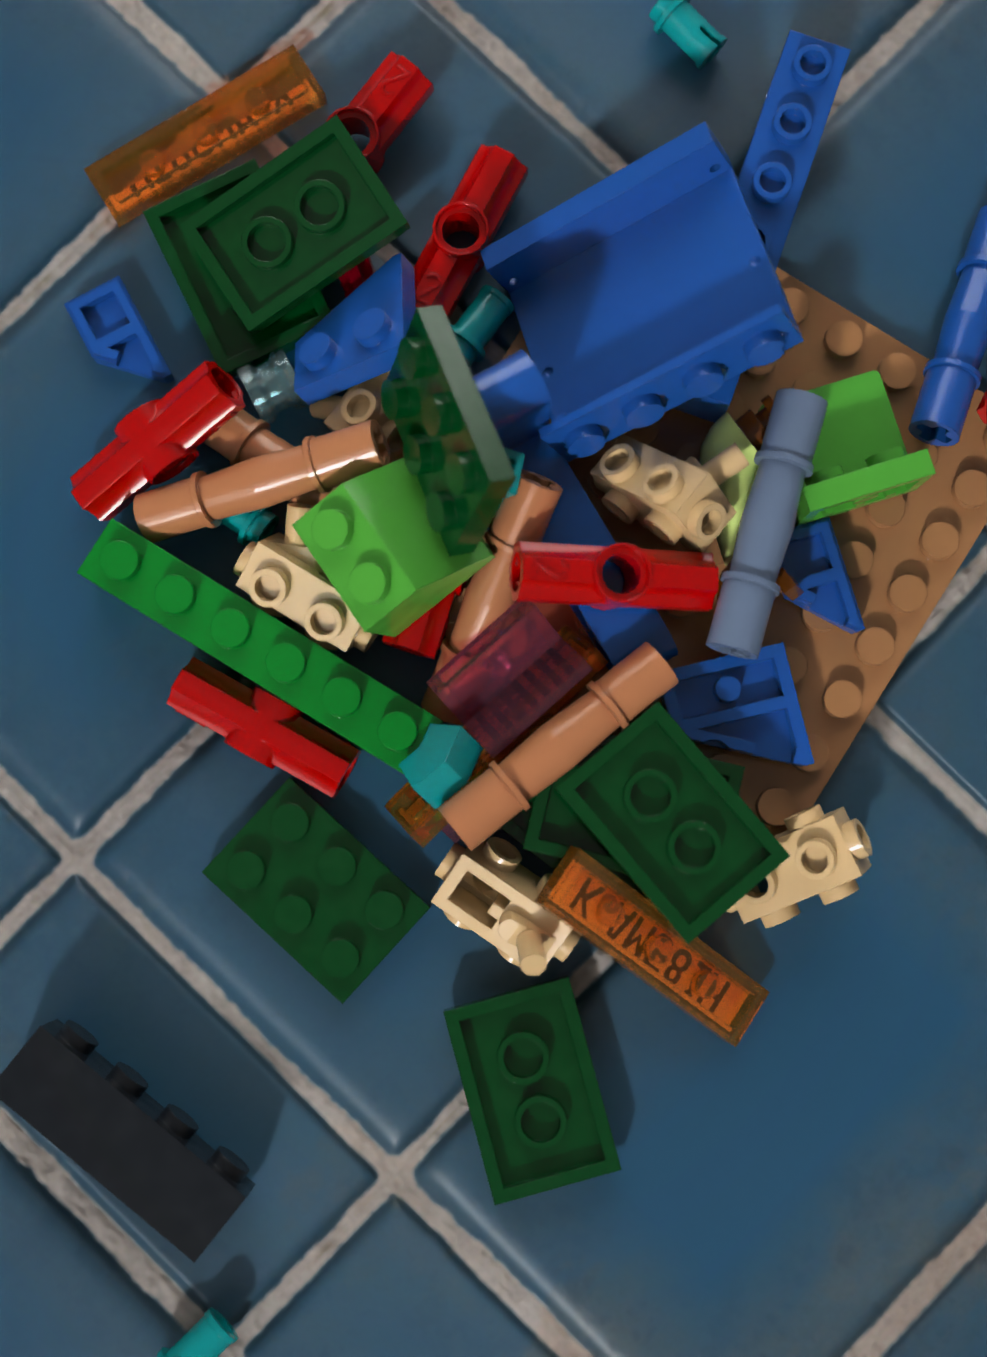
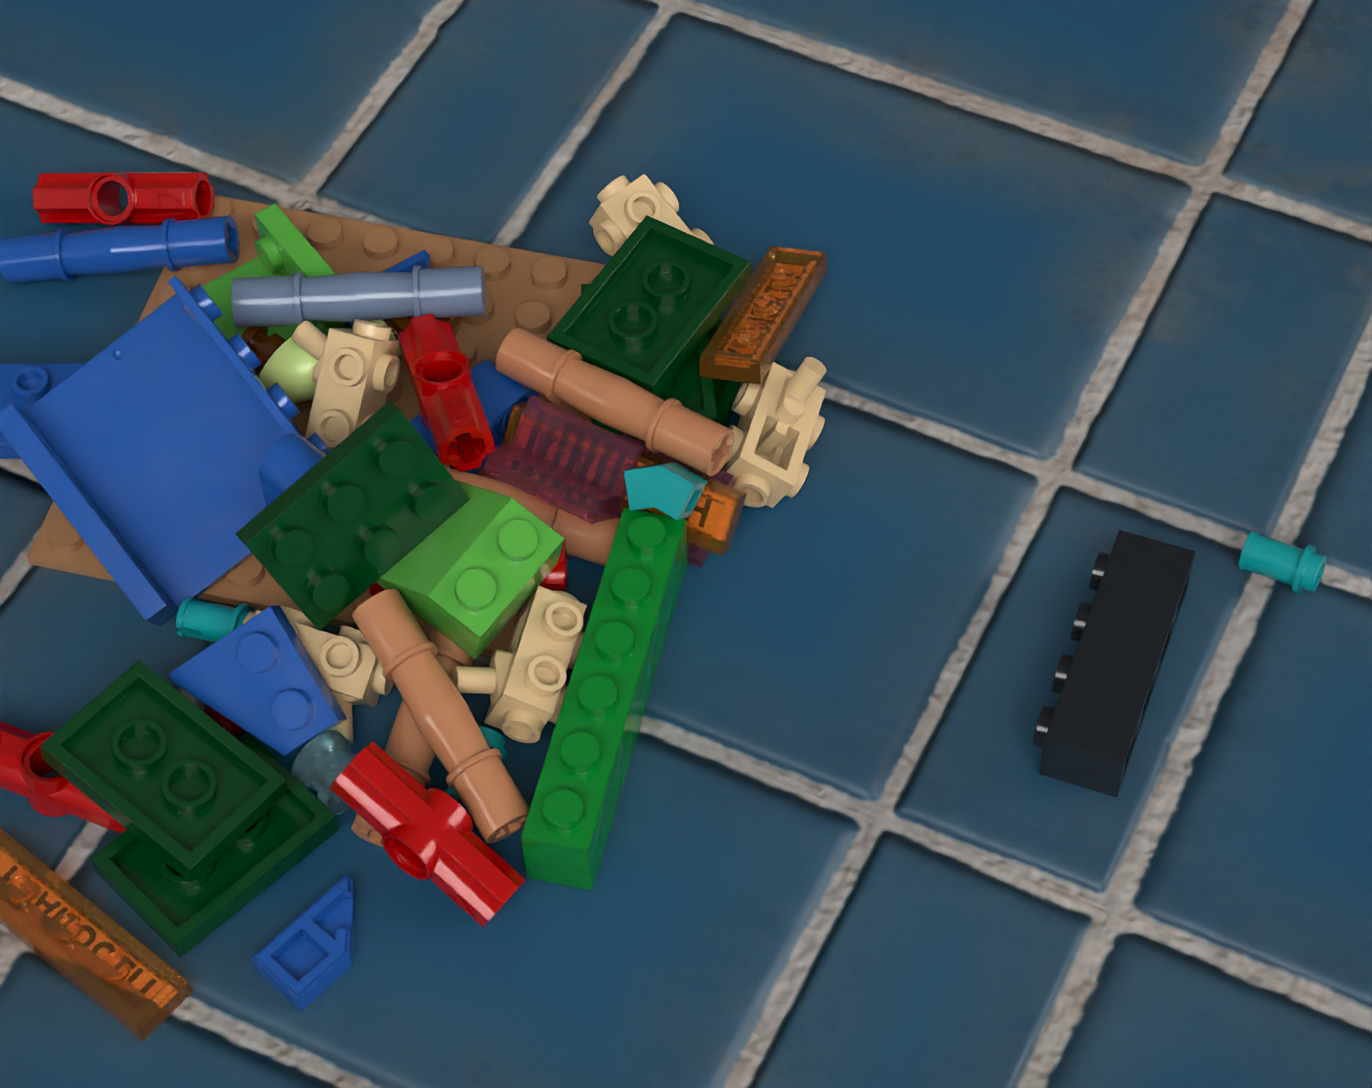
camera: 105 degrees left, 30 degrees down
red piece [166,657,361,799] -> none
dark green plate [202,777,431,1004] -> none
red piece [414,144,528,320] -> none
dark green plate [443,975,622,1205] -> none
blue wing [661,642,814,767] -> none

